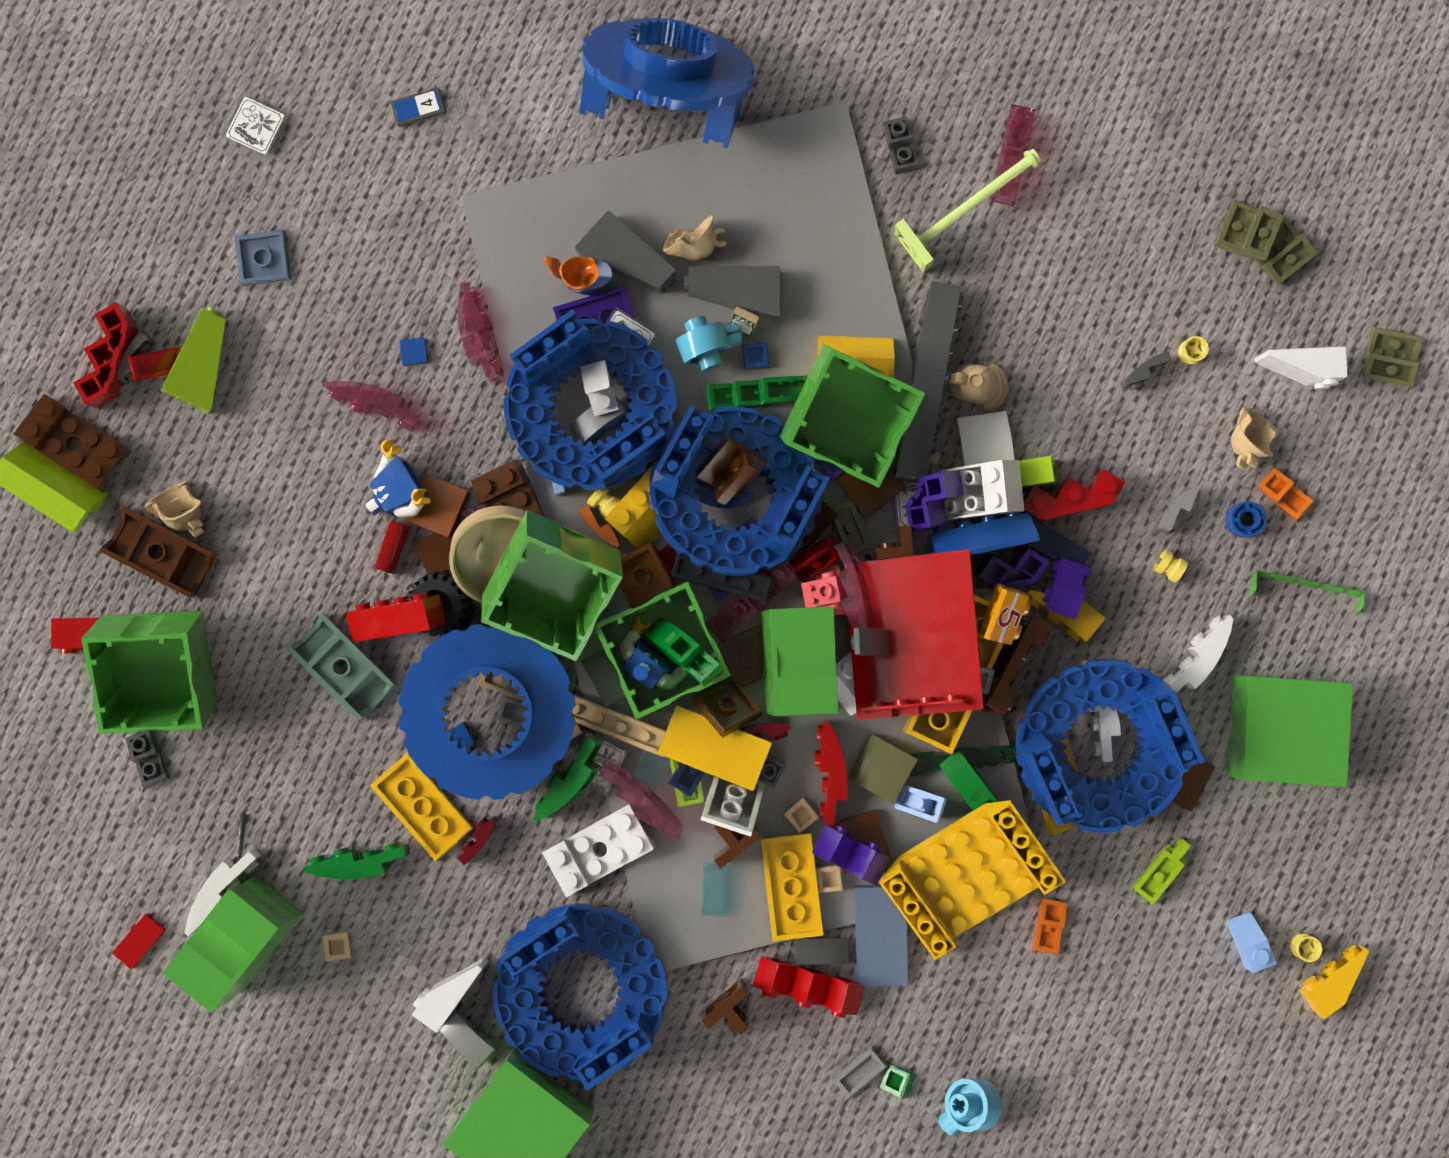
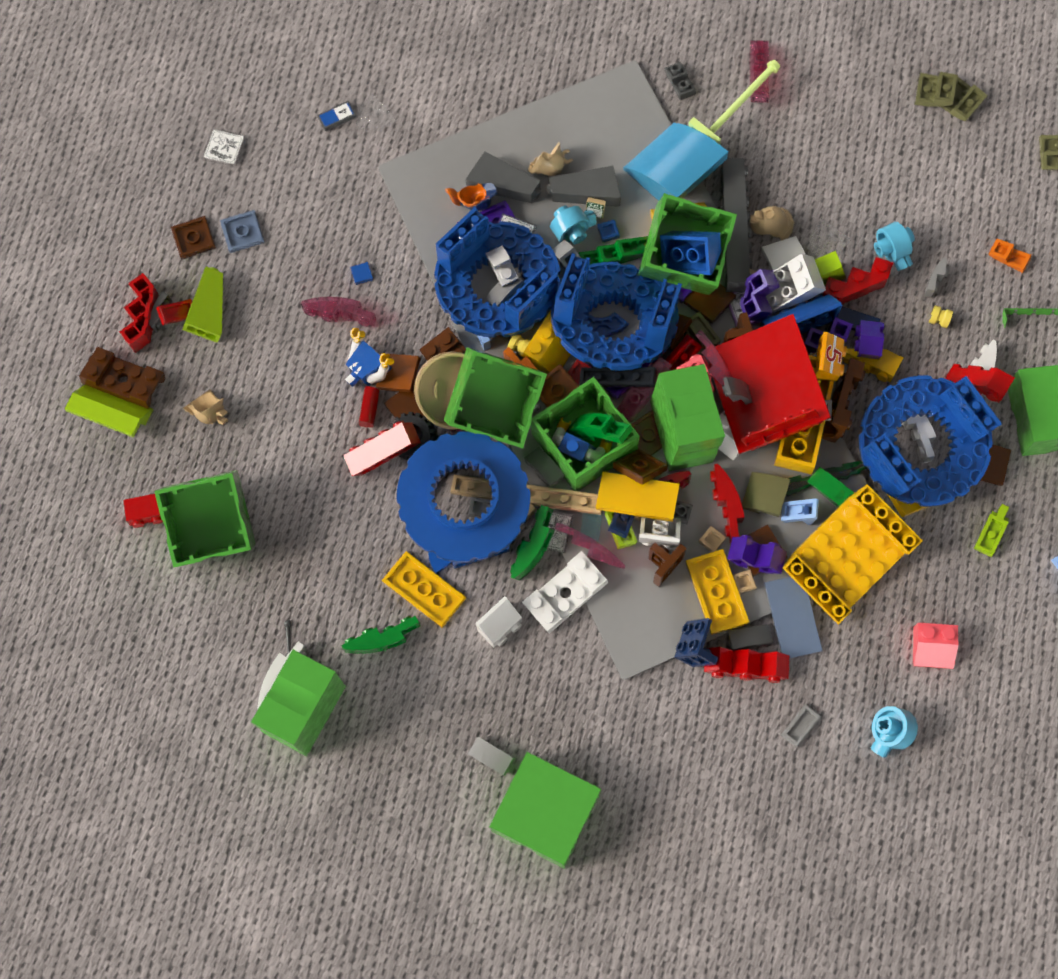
camera: 10 degrees left, 15 degrees down
reddish brown piece [100,507,218,598] -> none
red tile [112,913,166,969] -> none
dark grey slope [125,729,170,788] -> none
sand green piece [287,613,398,721] -> none
tan tile [322,931,352,961] -> none
white slope [412,958,489,1033] -> none
dark red slope [457,816,498,866] -> none
clear pink slope [458,281,502,384] -> none
blue piece [493,903,667,1091] -> none
blue piece [579,18,755,148] -> none
reddish brown bracket [696,435,768,505] -> none
clear light blue tile [701,863,729,916] -> none
reddish brown bracket [702,978,749,1035] -> none
green slope [880,1064,917,1099] -> none
orange slope [1032,898,1068,955] -> none
dark grey slope [1120,351,1172,390] -> none
light yellow wheel [1178,336,1209,365] -> none
blue wheel [1225,501,1266,538] -> none
tan helmet [1231,406,1279,470] -> none
white slope [1255,347,1347,390] -> none
none -> reddish brown tile [171,216,216,260]
none -> white slope [476,596,522,648]
none -> light grey brick [552,239,581,269]
none -> dark azure slope [623,123,728,201]
none -> blue slope [660,231,721,275]
none -> dark blue bracket [674,618,718,667]
none -> medium azure piece [874,221,915,271]
none -> coral slope [913,623,958,669]
none -> red brick [945,364,1015,403]

